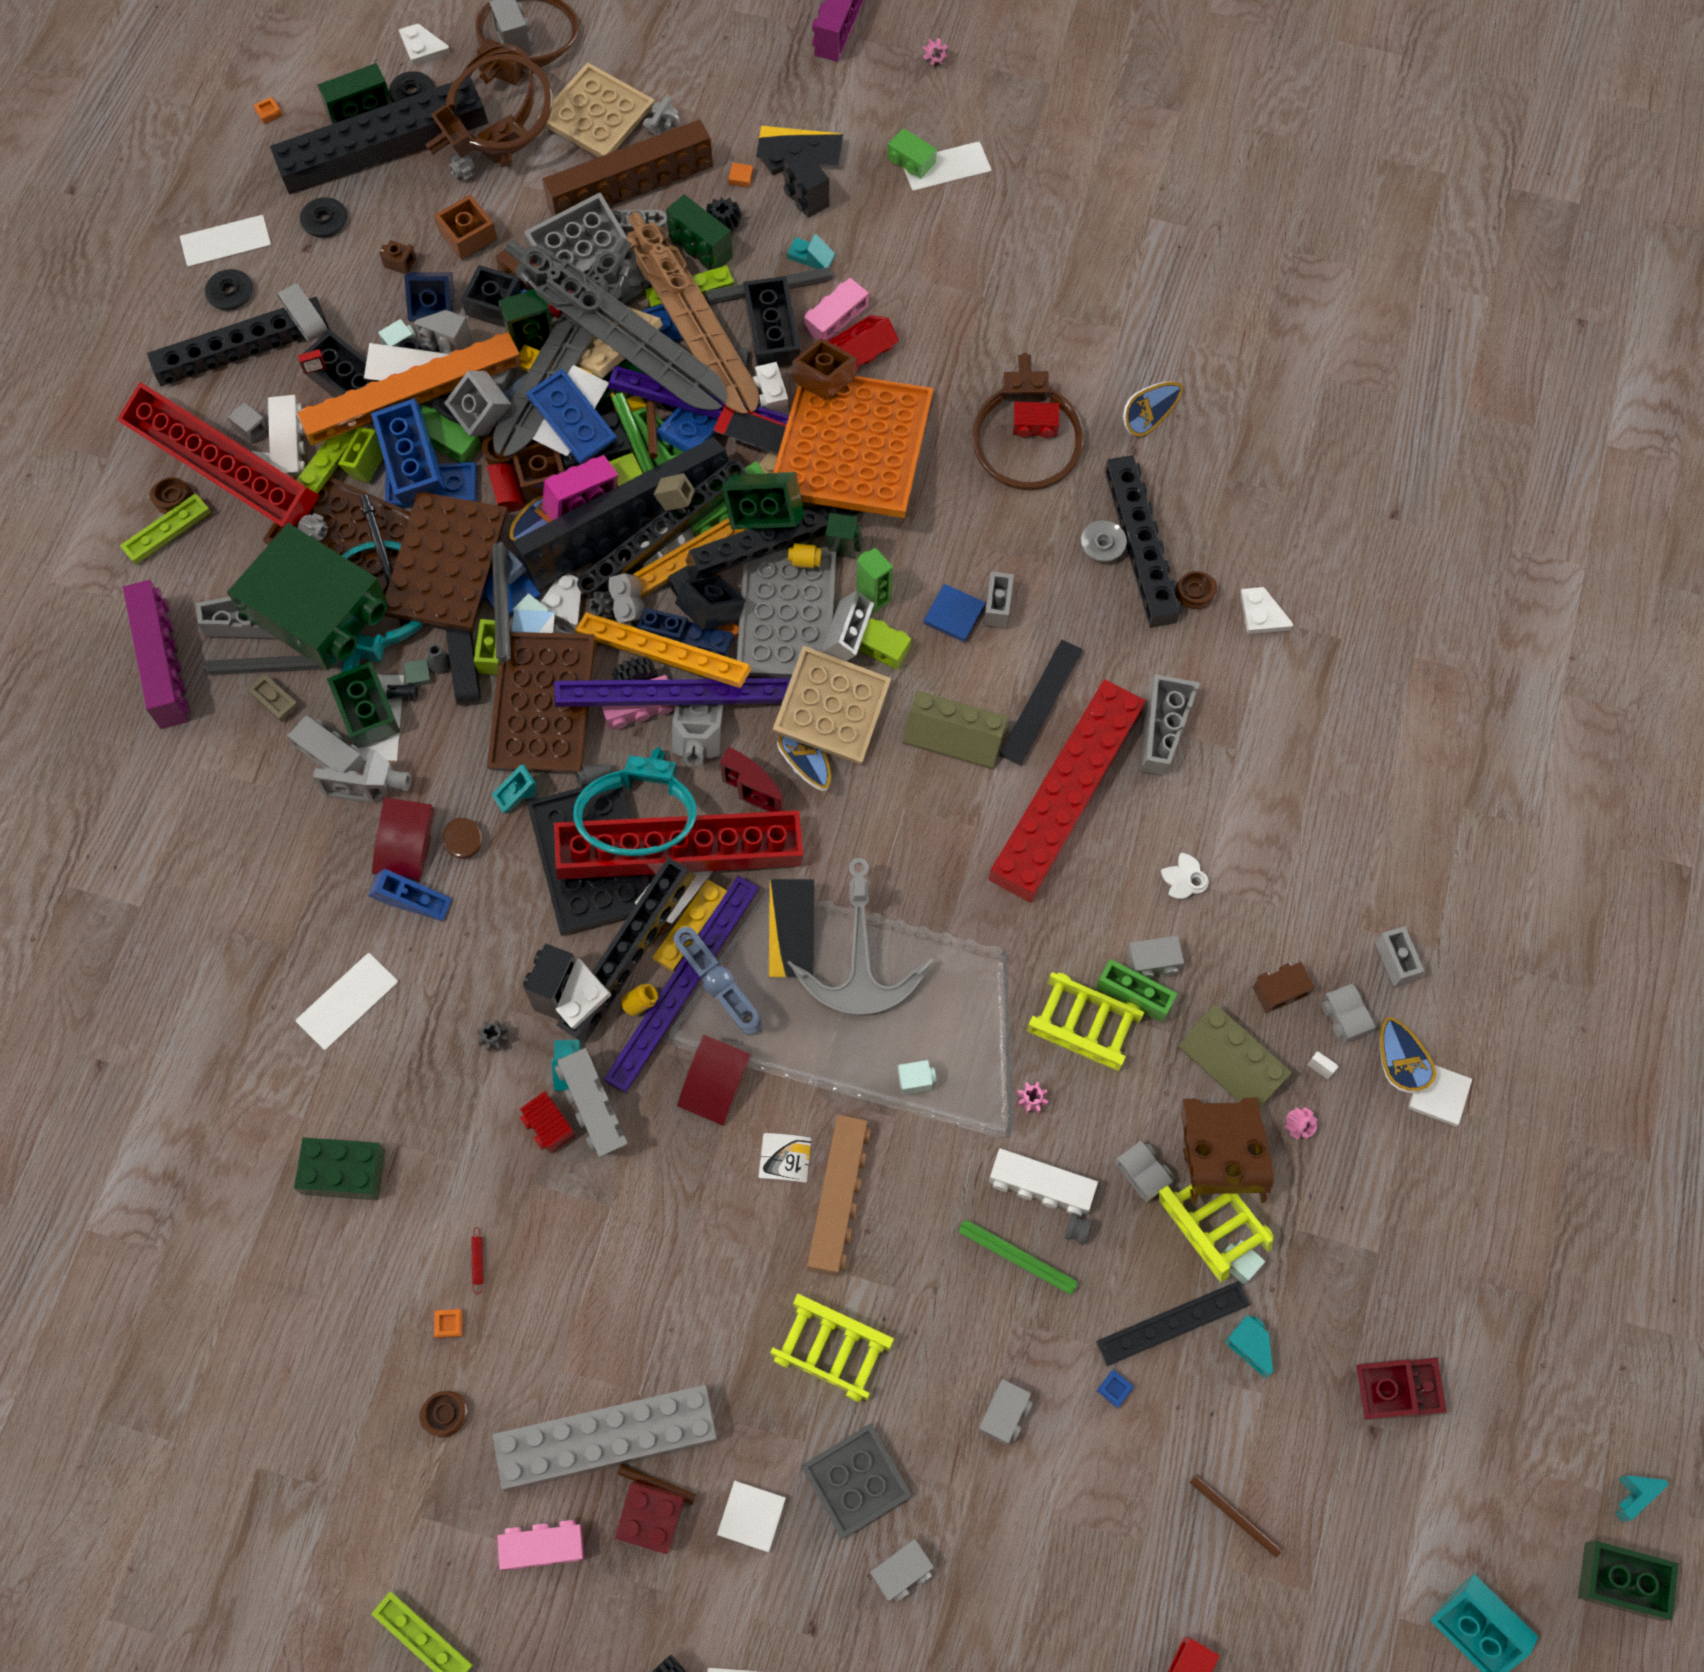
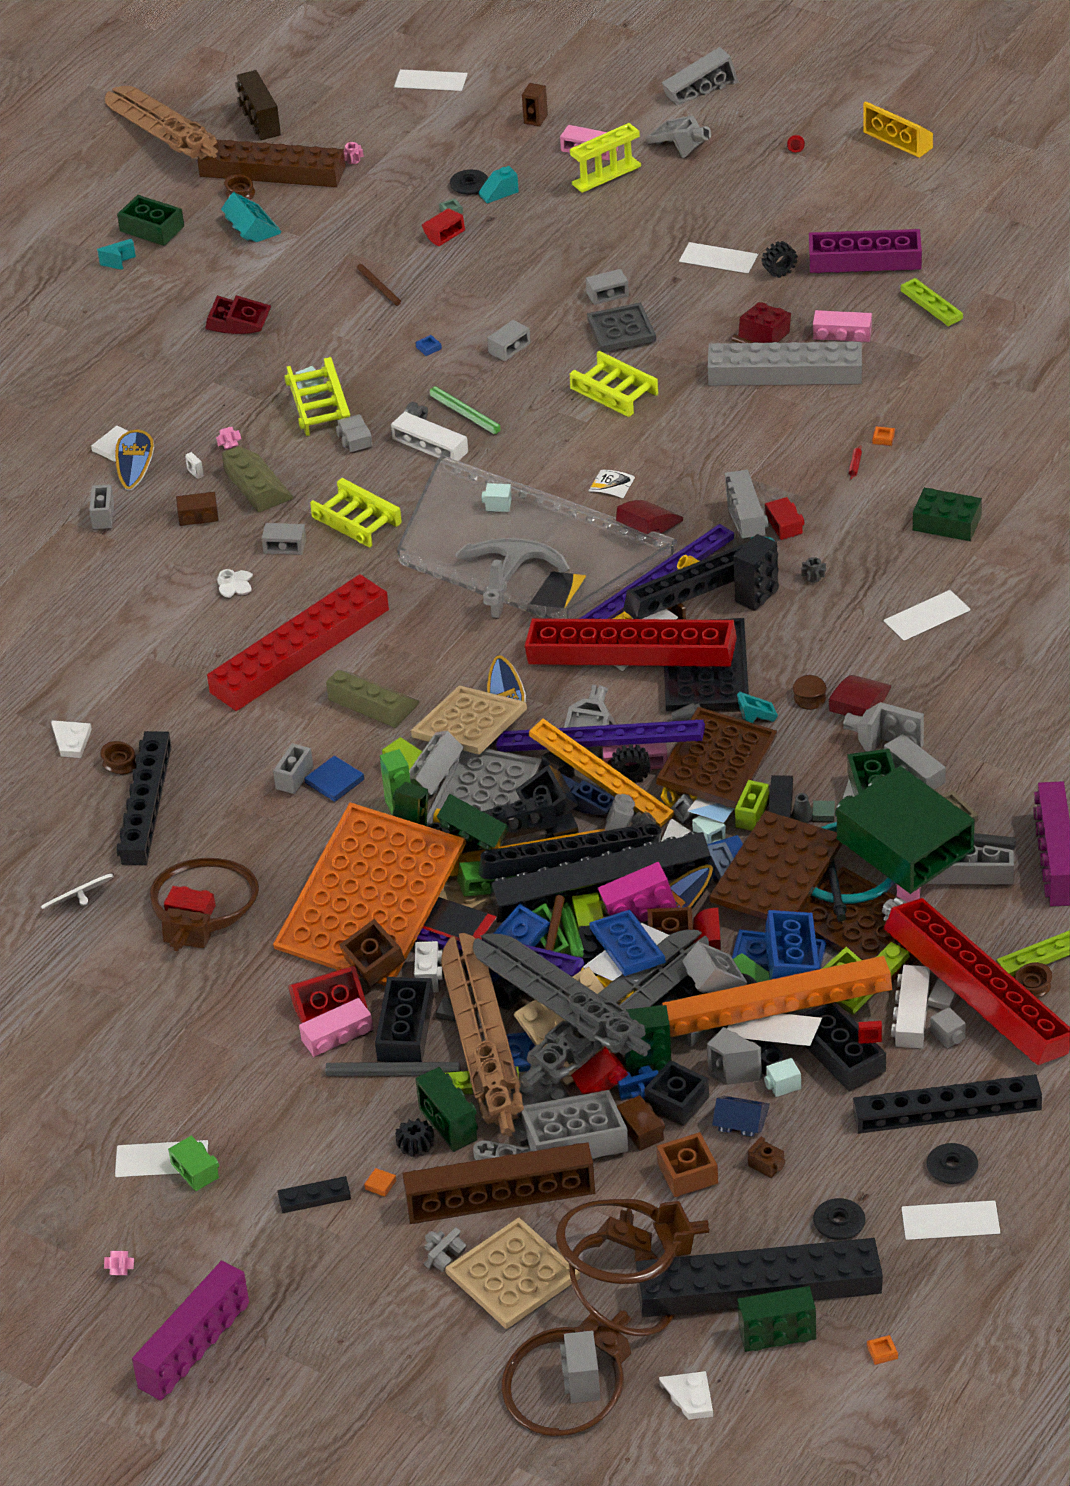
camera: 160 degrees left, 25 degrees down
light grey beam [277,283,328,342] -> none
blue slope [368,869,452,921] -> none
black pin [386,682,418,701] -> none
black wheel [389,71,434,103] -> none
reddish brown piece [419,1391,468,1437] -> none
dark grey axle [492,542,511,663] -> none
white wing [556,958,611,1030] -> none
teal brick [573,747,697,856] -> none
dark tan brick [654,473,695,511] -> none
sand blue piece [674,927,762,1035] -> none
white tile [717,1481,786,1553] -> none
dark red slope [720,747,784,812] -> none
black sticker [756,126,843,166] -> none
black brick [783,150,829,218] -> none
teal slope [787,234,835,269] -> none
medium nougat brick [807,1115,871,1277] -> none
black tile [1000,639,1082,766] -> none
bright pink gear [1017,1082,1048,1114] -> none
light grey dish [1081,520,1127,562] -> none
bright green brick [1095,959,1178,1023] -> none
black tile [1096,1281,1250,1367] -> none
light grey wedge [1139,674,1200,775] -> none
reddish brown piece [1181,1097,1274,1204] -> none
teal slope [1224,1315,1273,1378] -> none
light grey brick [1321,983,1375,1044] -> none

